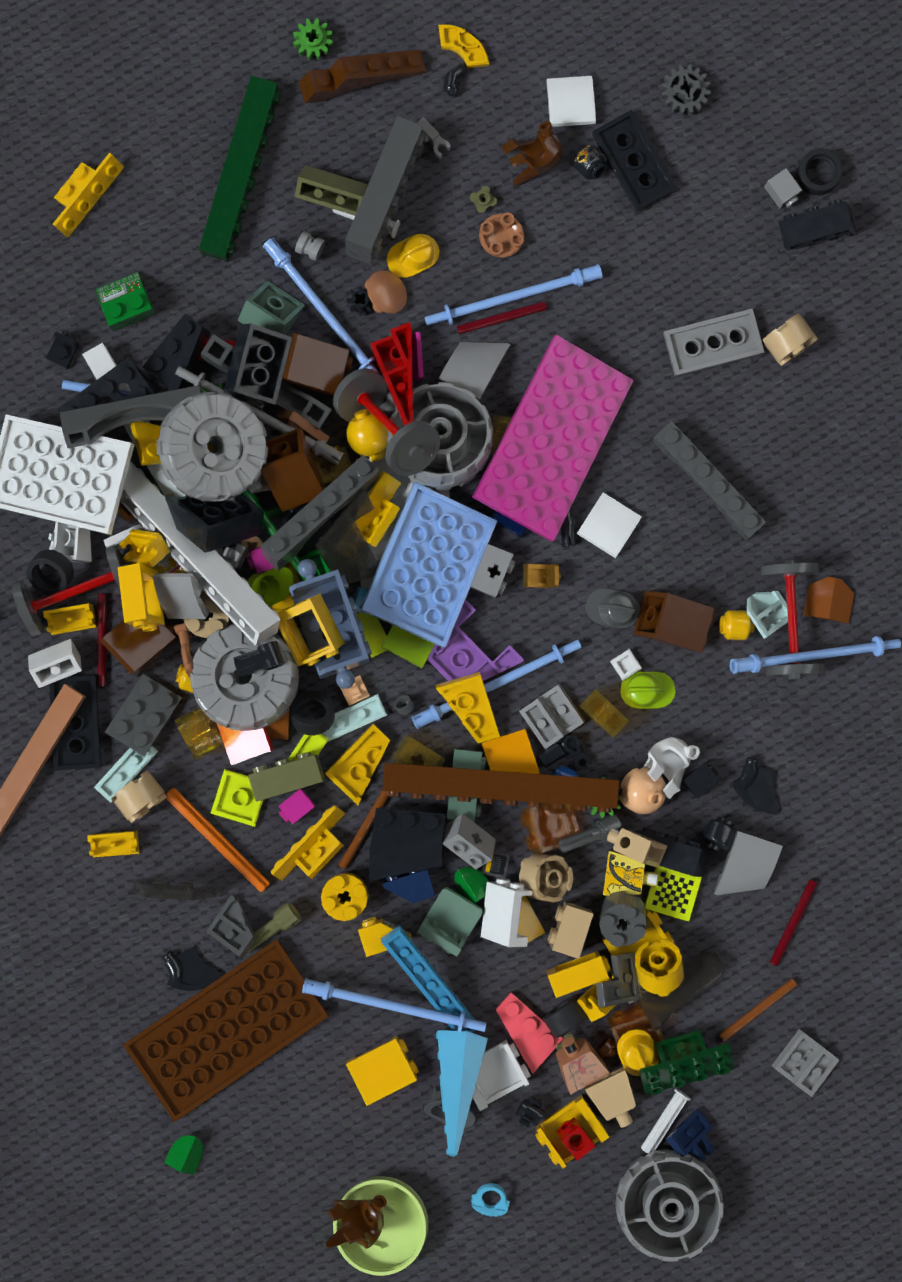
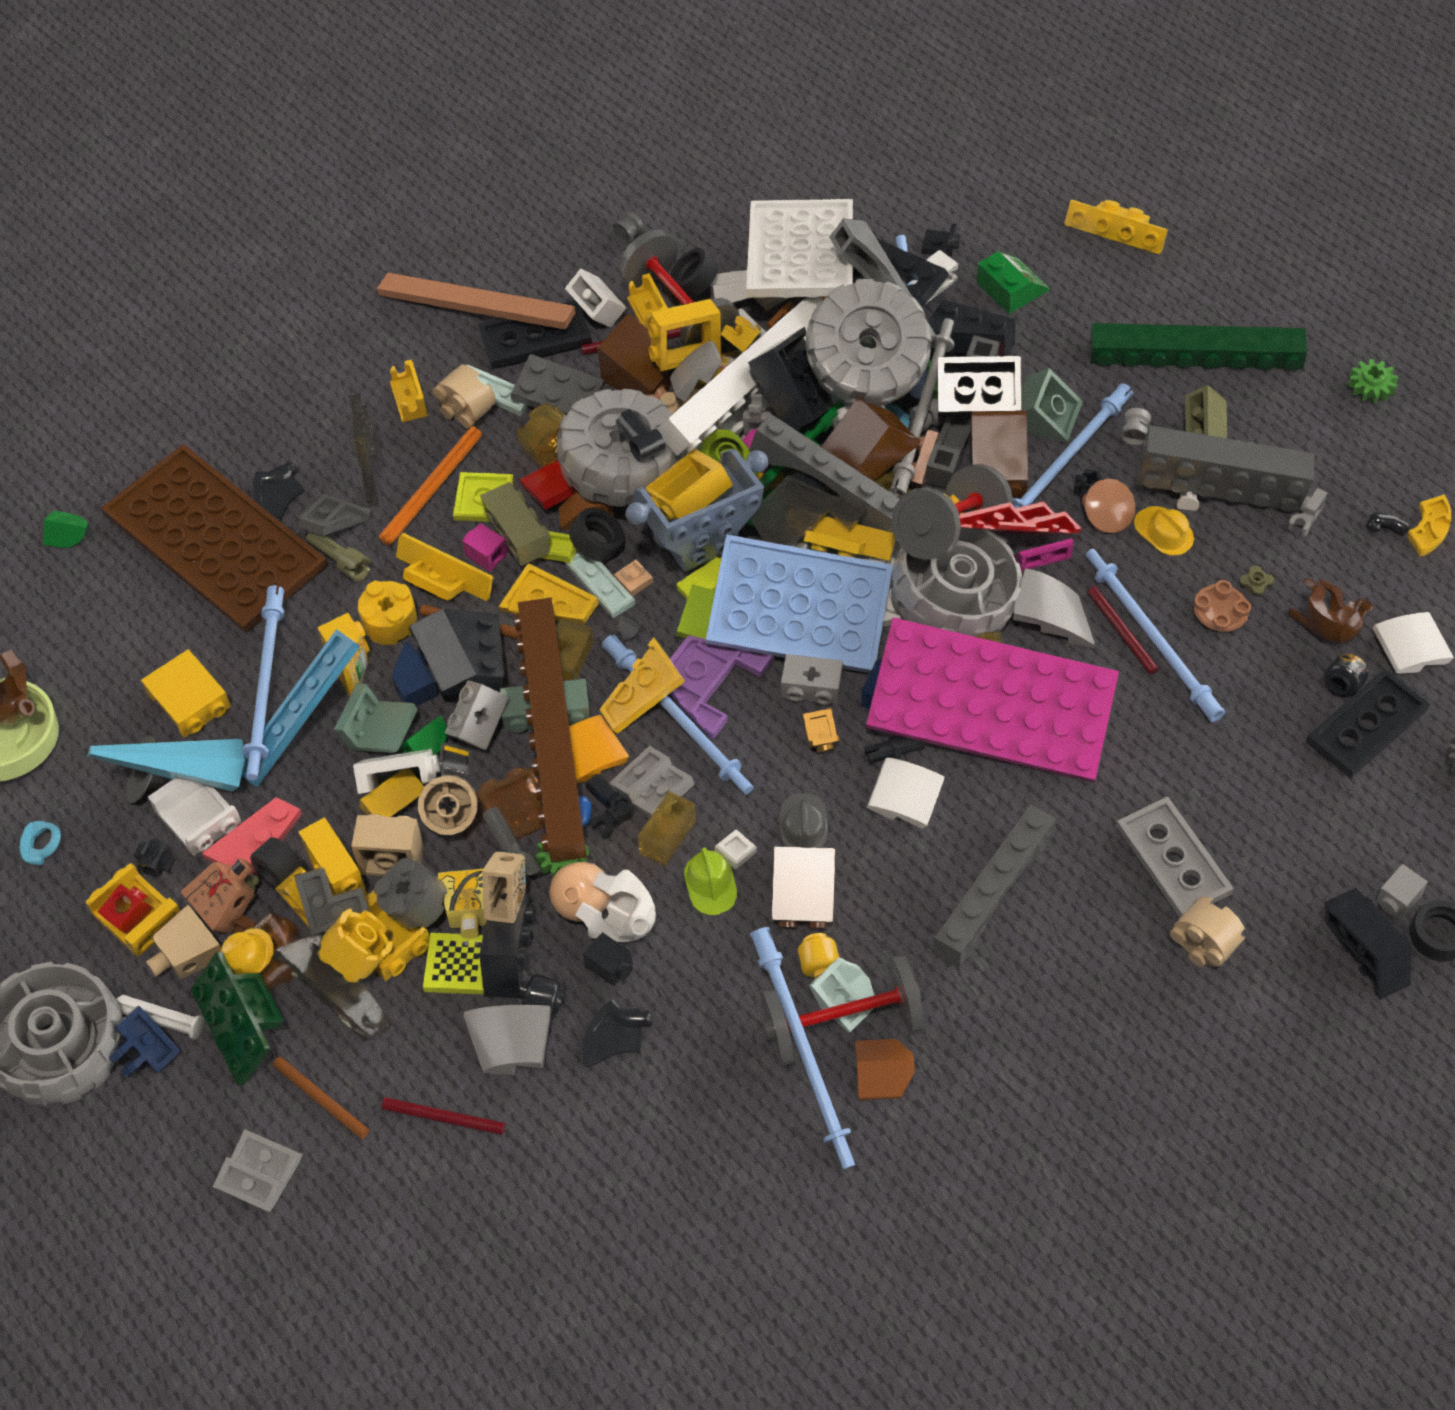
camera: 80 degrees right, 30 degrees down
reddish brown arch [299,50,426,104] -> none

